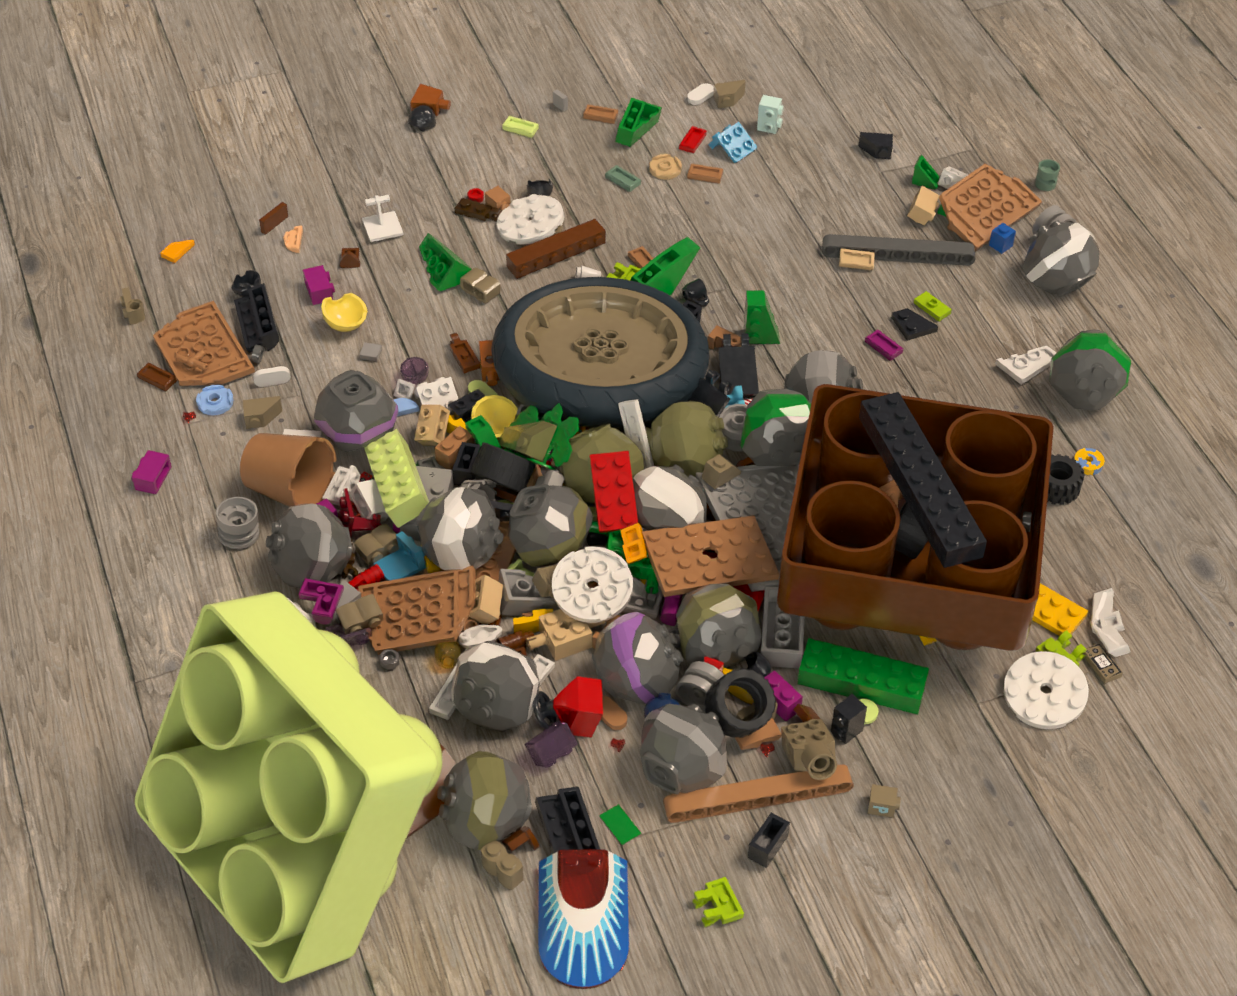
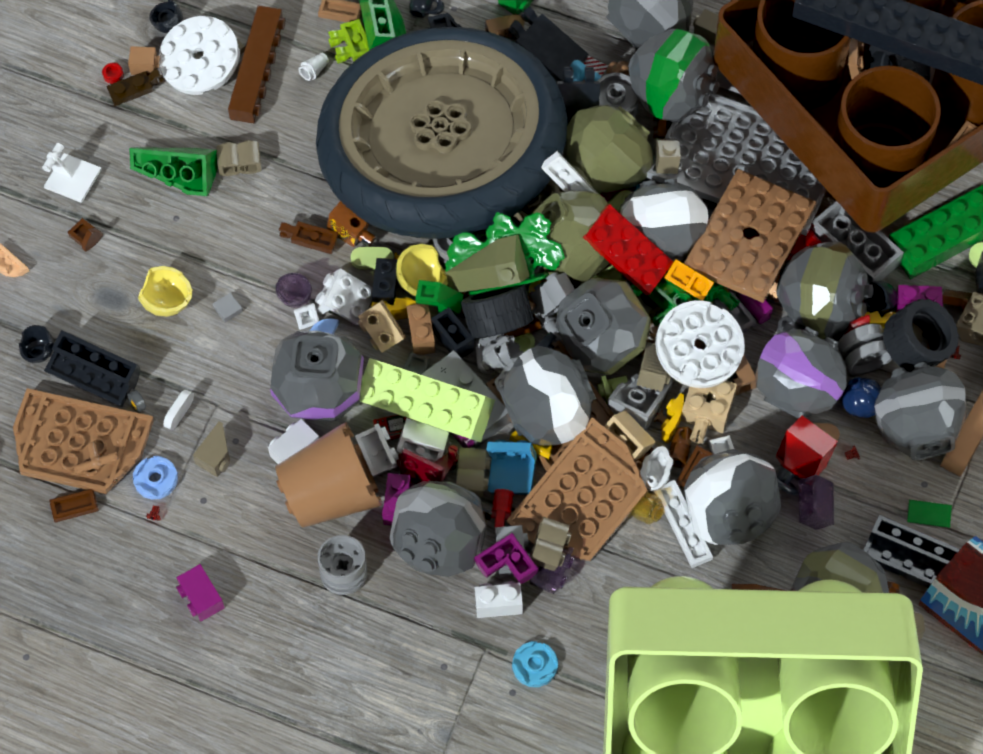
camera: 45 degrees left, 15 degrees up
magenta piece [303,265,335,305] -> none
flat silver tile [380,649,399,670] -> none

